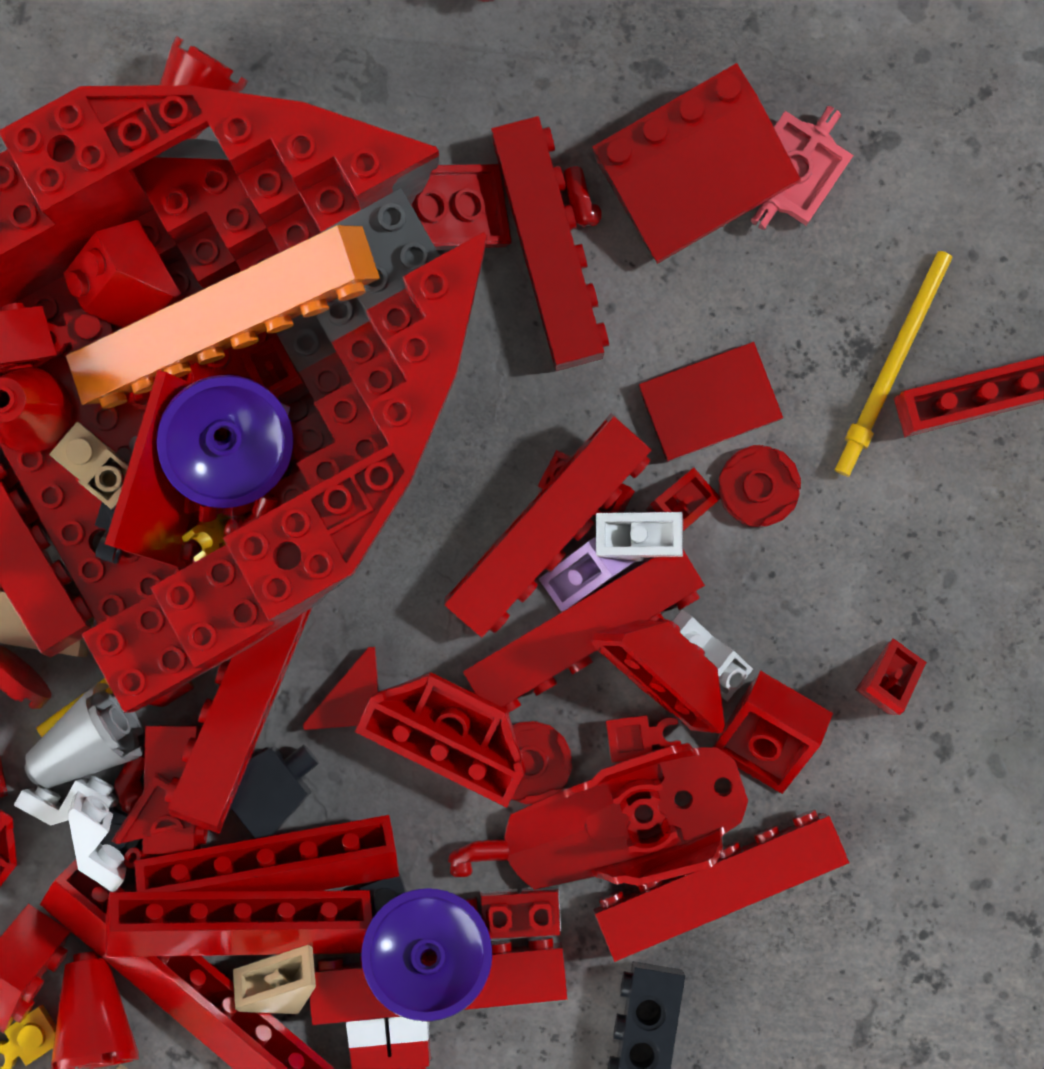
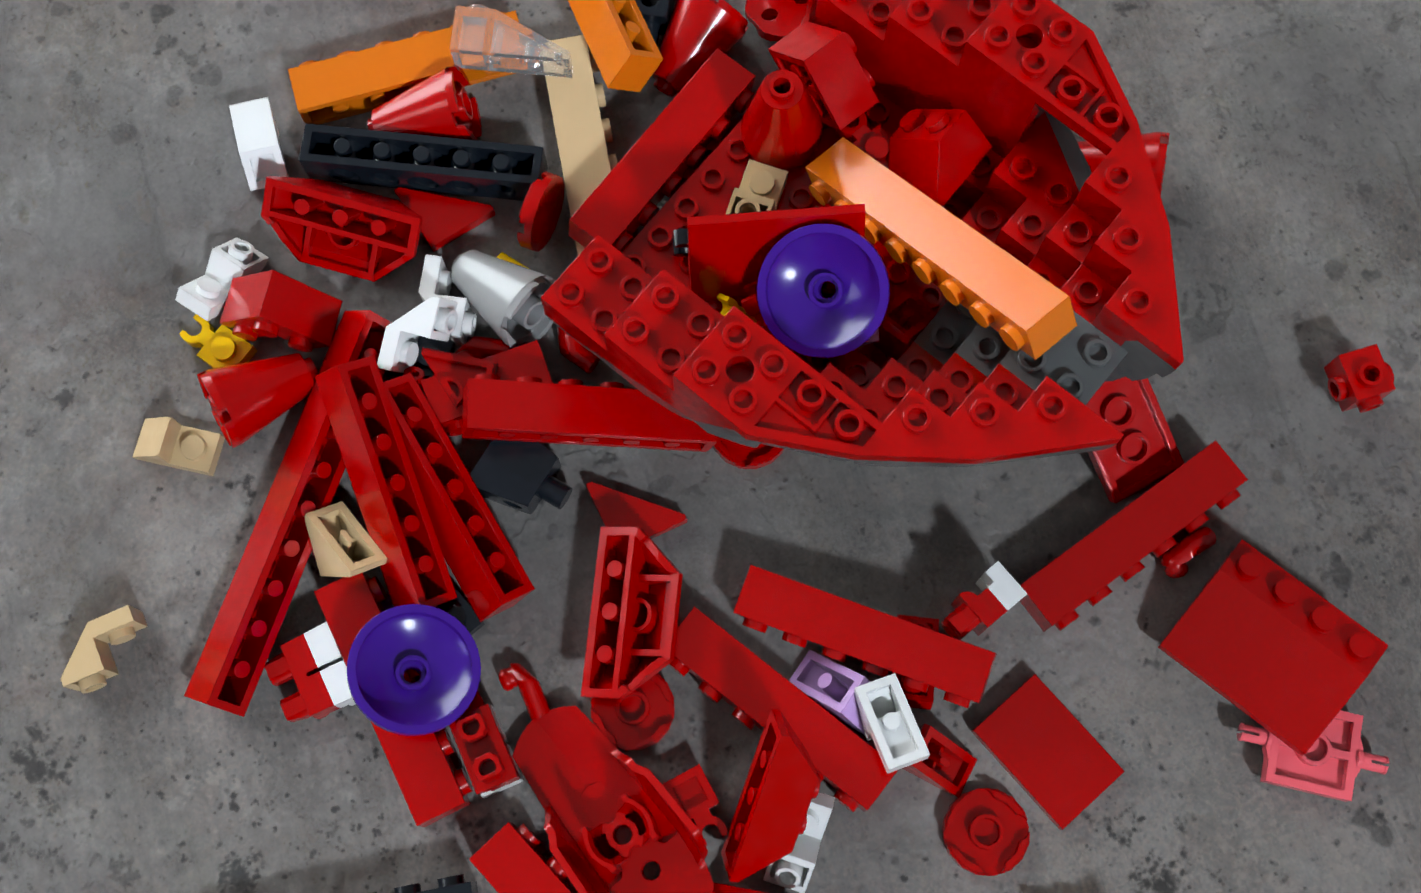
camera: 70 degrees right, 10 degrees down
none -> red hips [940,561,1027,640]

